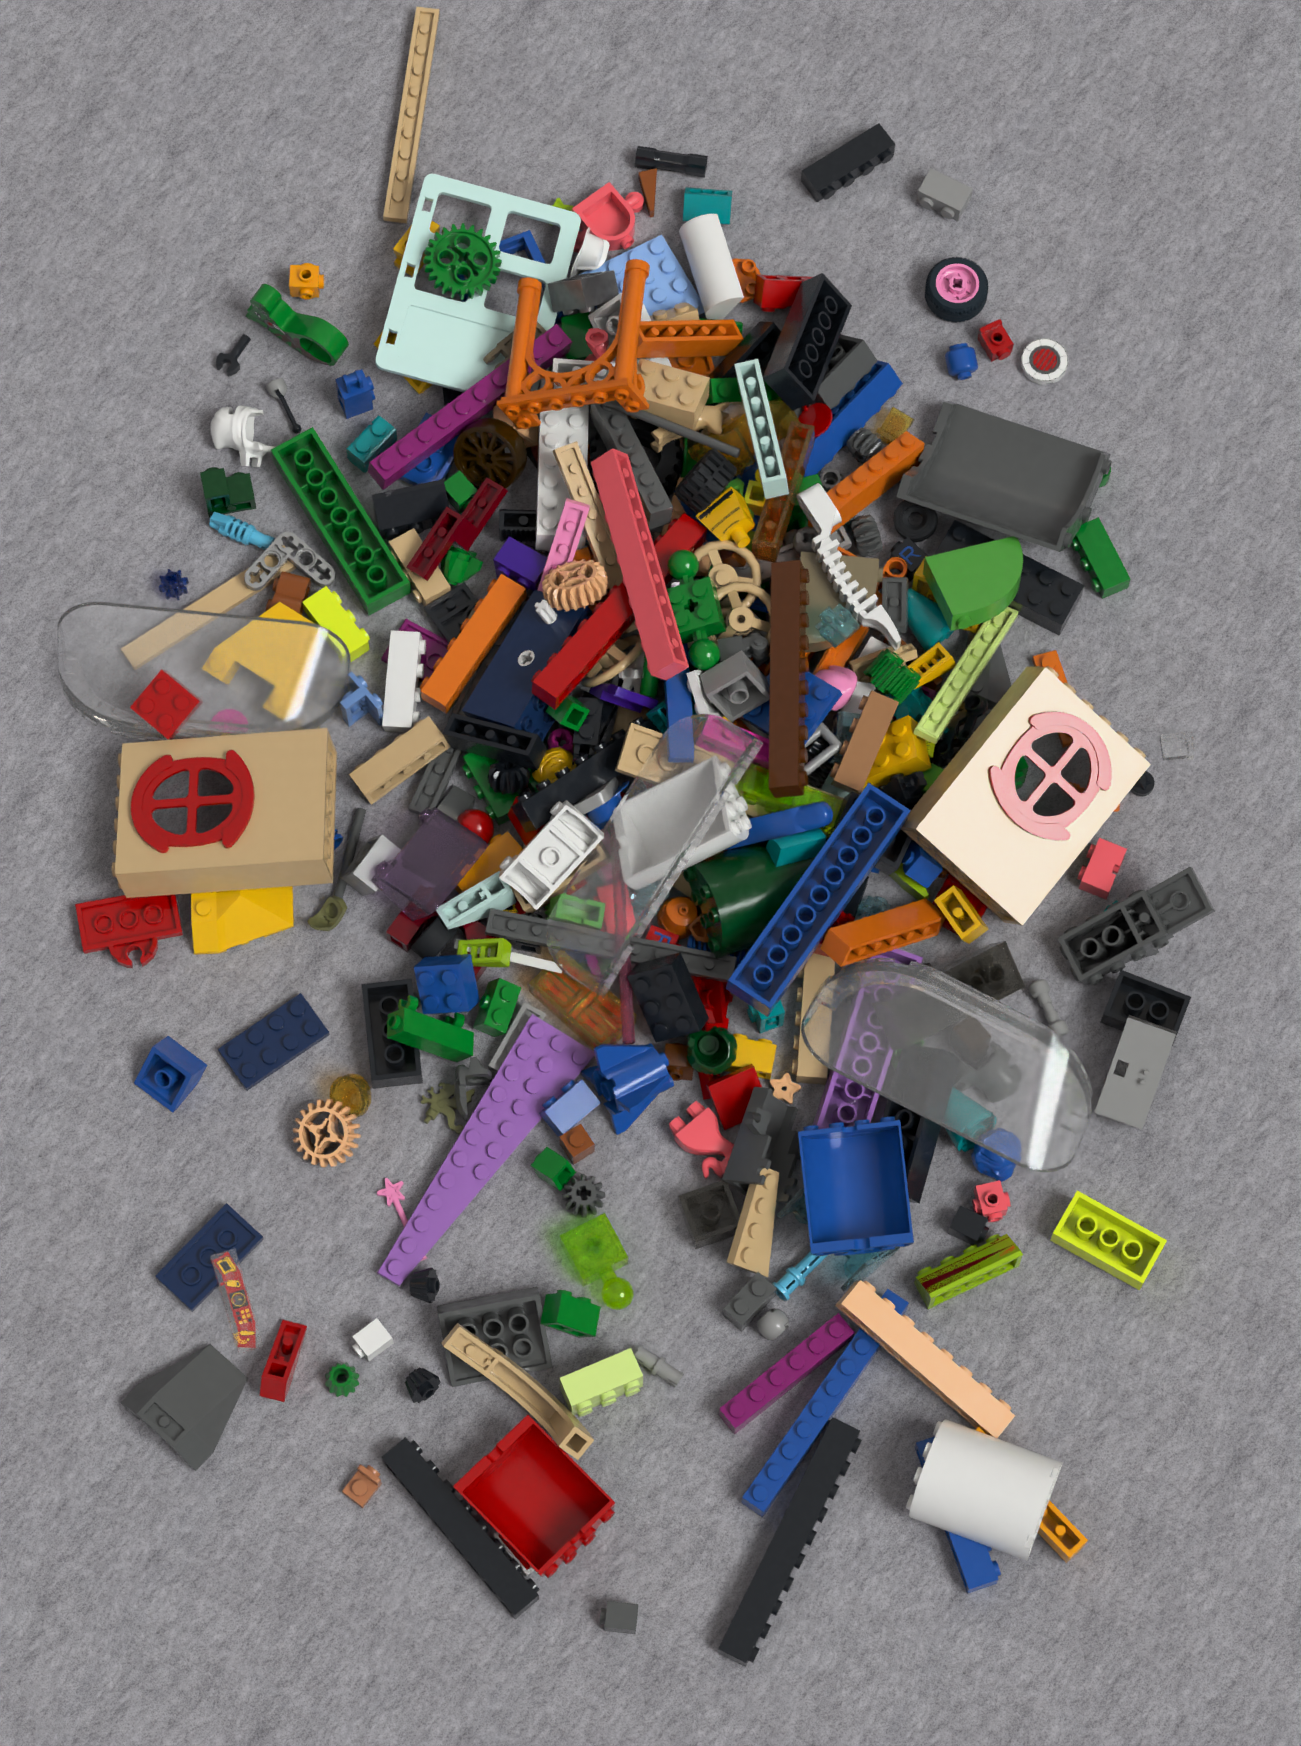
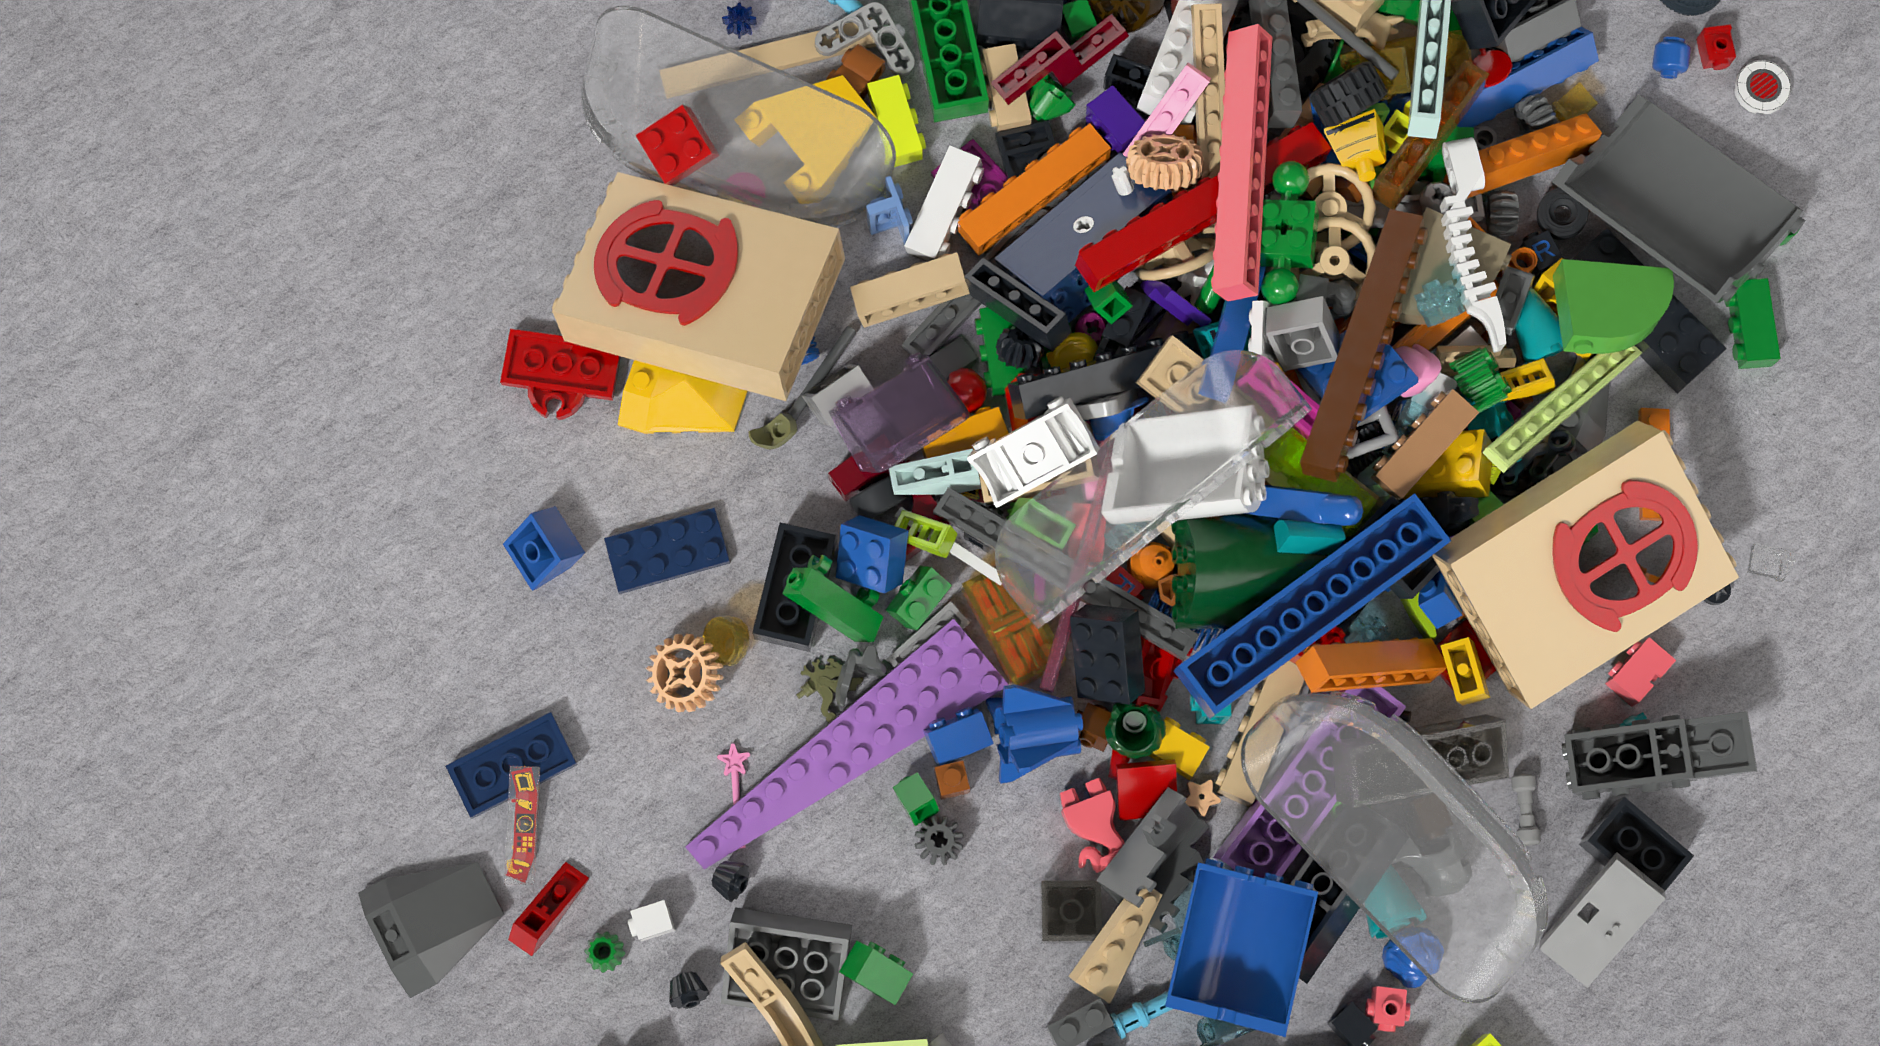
camera: 20 degrees right, 5 degrees up
clear neon green brick [559,1213,634,1310] -> none

